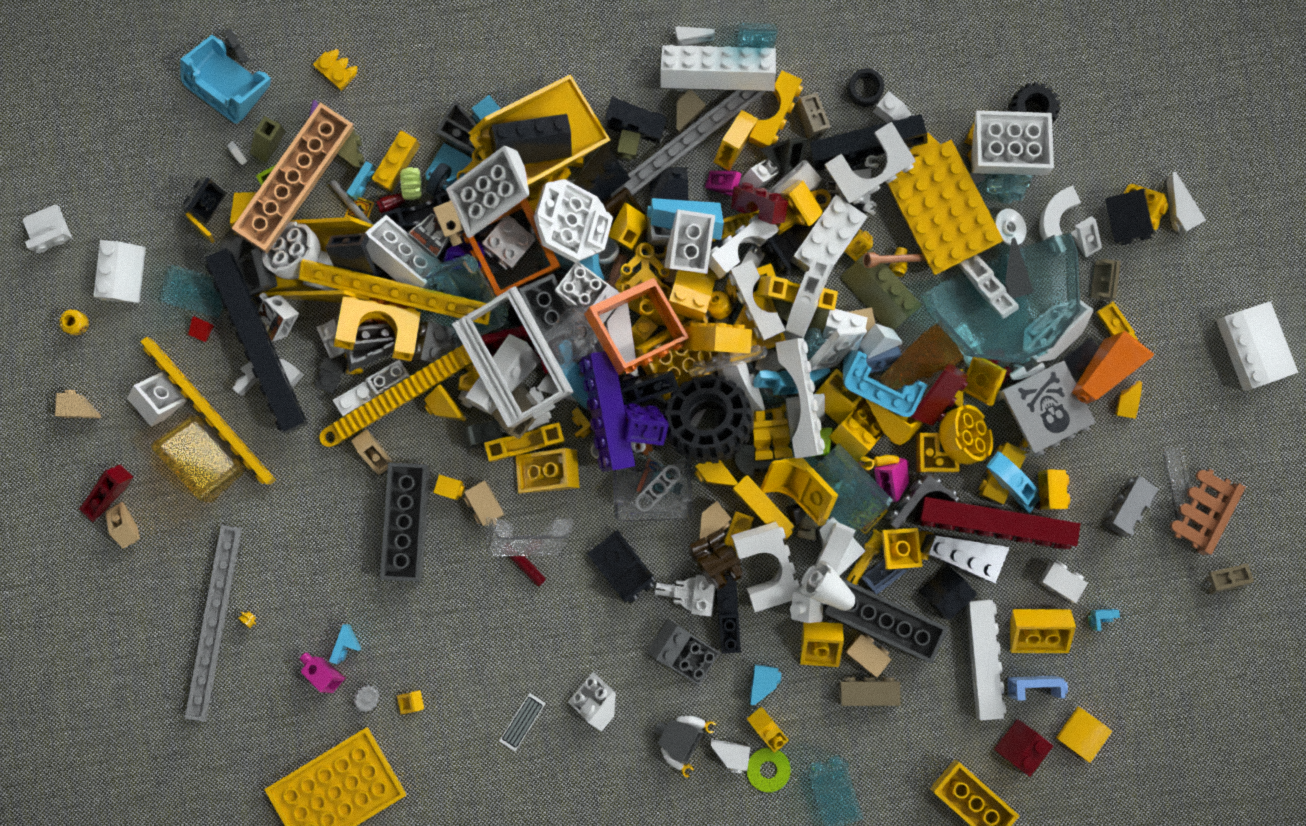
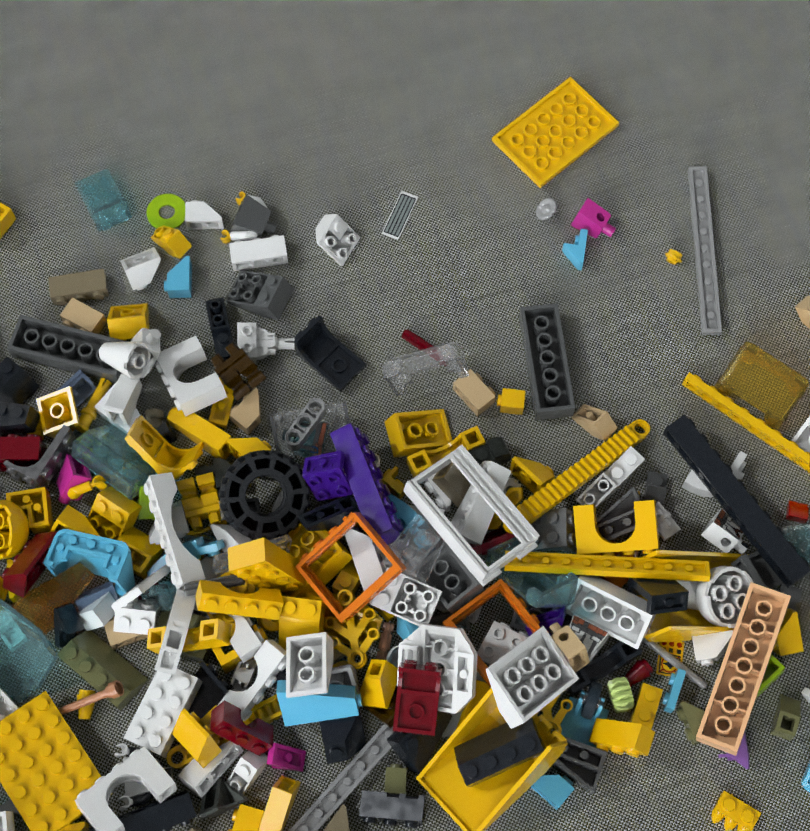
camera: 170 degrees right, 15 degrees down
yellow slope [397,690,424,715] -> none
yellow bracket [844,229,873,262] -> none
none -> black slope [54,603,85,648]
none -> white slope [120,247,161,290]
none -> dark grey axle [184,574,245,596]
none -> yellow arch [195,580,284,620]
none -> white brick [229,235,288,271]
none -> dark red bracket [393,659,442,736]
none -> yellow brick [589,718,655,757]
none -> white slope [692,630,733,666]

